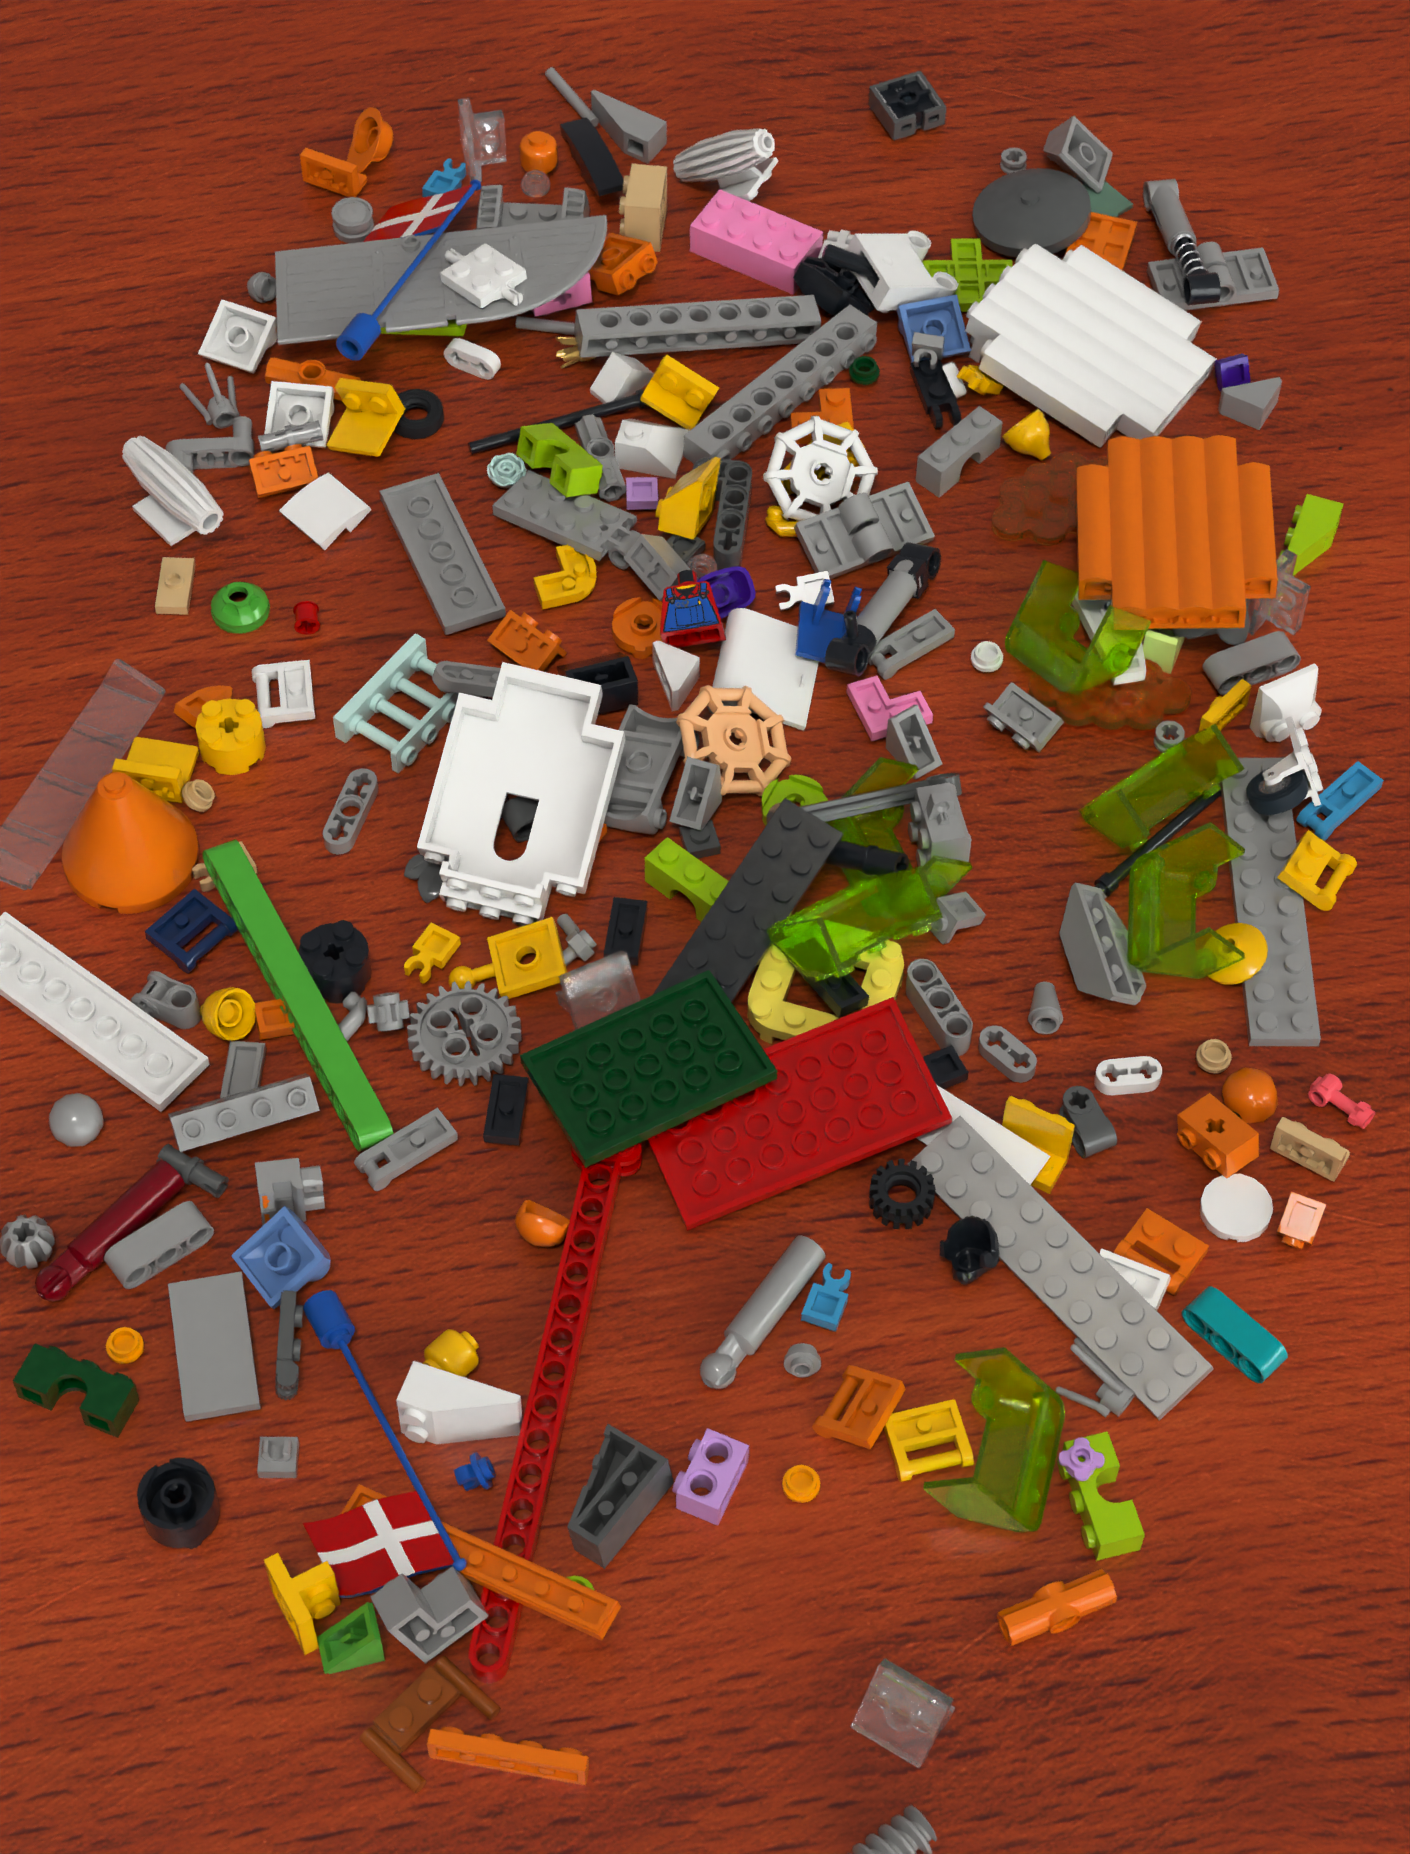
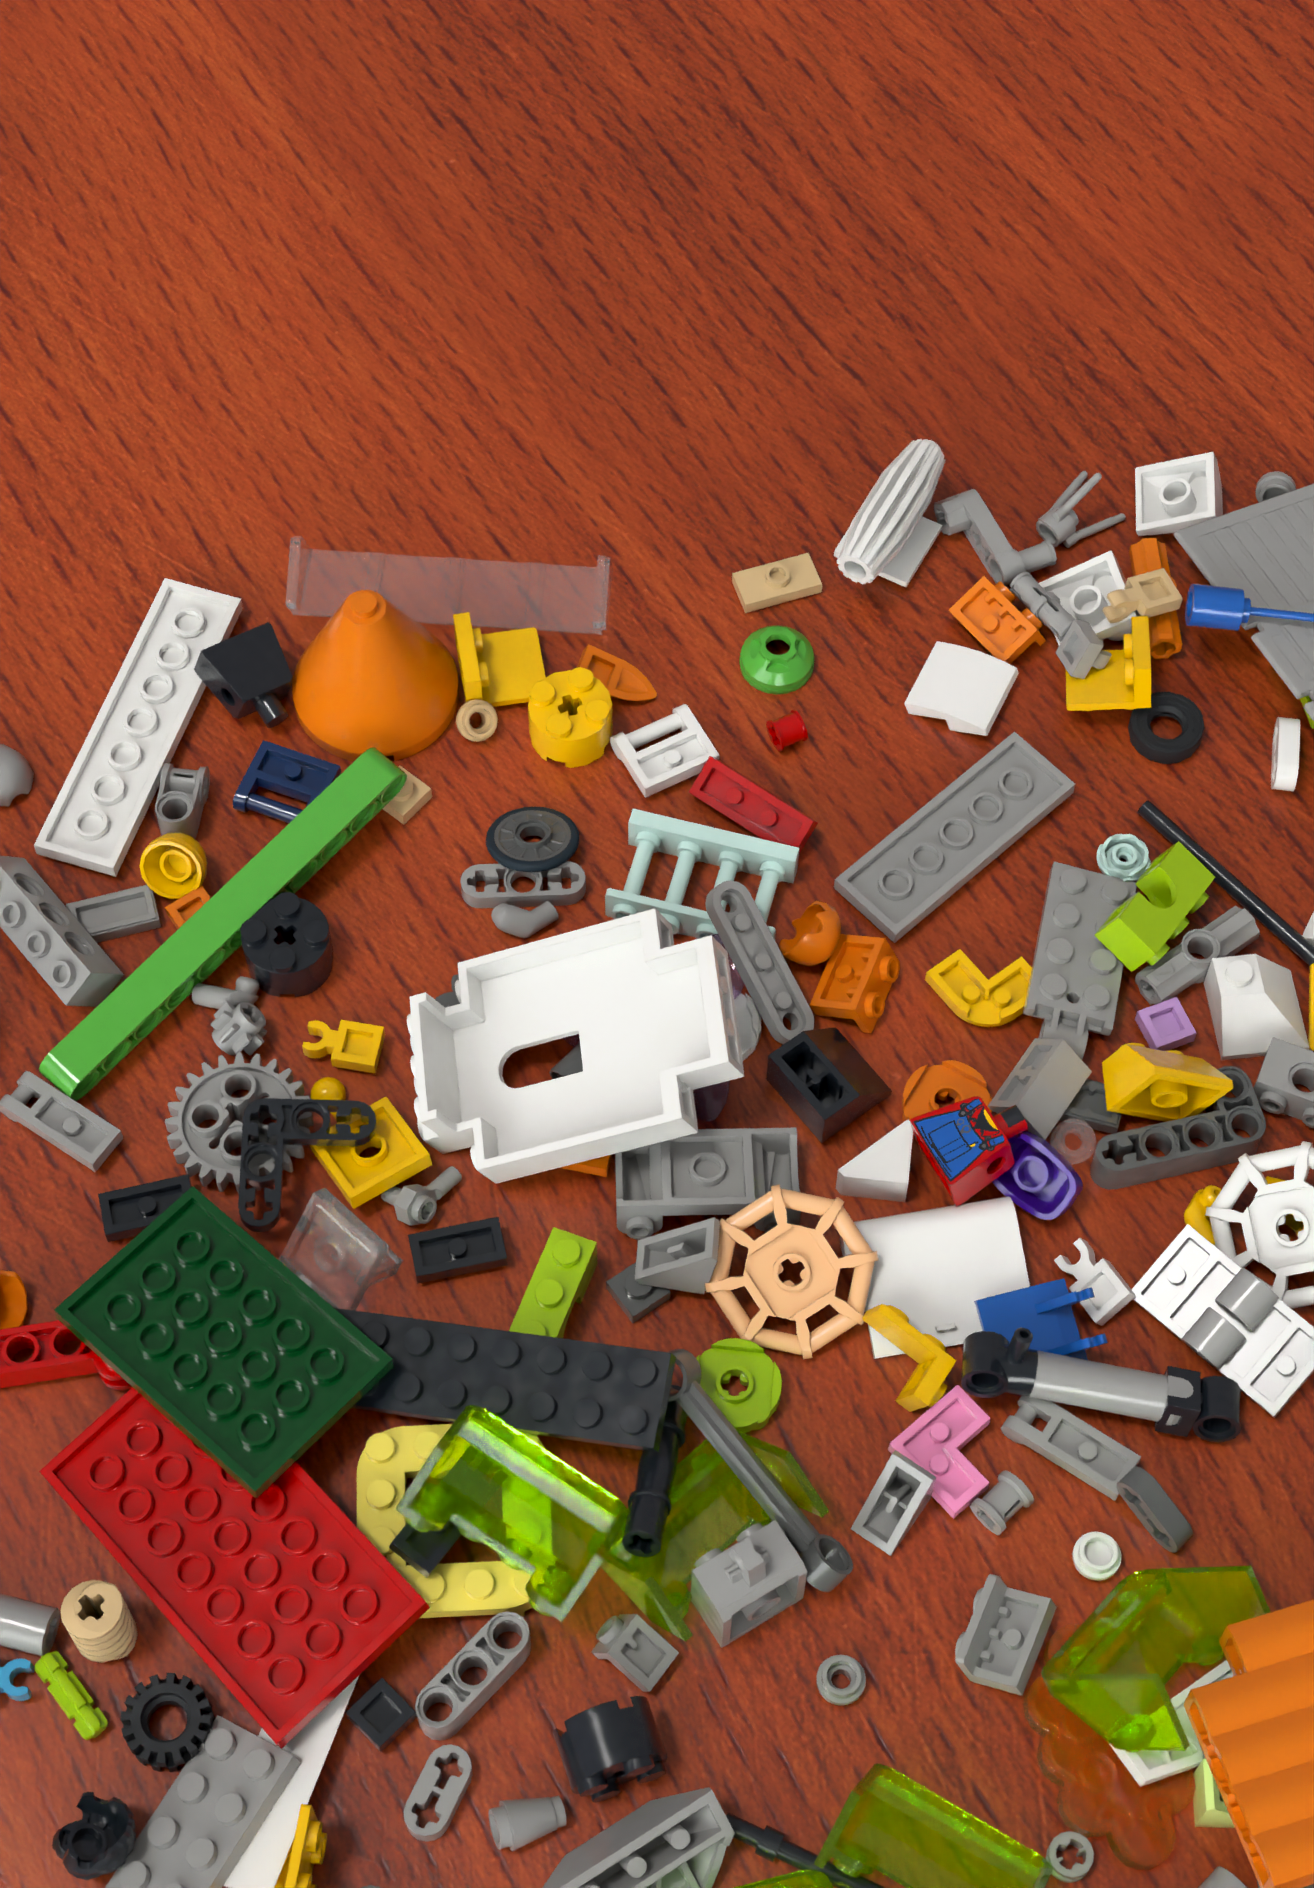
camera: 70 degrees right, 5 degrees up
none -> lime axle [34,1651,108,1740]
none -> tan piece [60,1580,138,1663]
none -> black torso [194,622,293,728]
none -> black beam [238,1098,376,1232]
none -> dark grey wheel [486,807,580,872]
none -> light grey arm [491,901,559,938]
none -> black brick [553,1696,668,1802]
none -> red plate [689,756,818,854]
none -> orange hair [779,901,841,966]
none -> light grey plate [816,1655,866,1705]
none -> yellow bracket [862,1304,957,1412]
none -> light grey bush [970,1470,1034,1535]
none -> light grey tile [1055,619,1112,679]
none -> tan plate [1102,568,1183,623]
none -> dark grey beam [1116,1466,1194,1553]

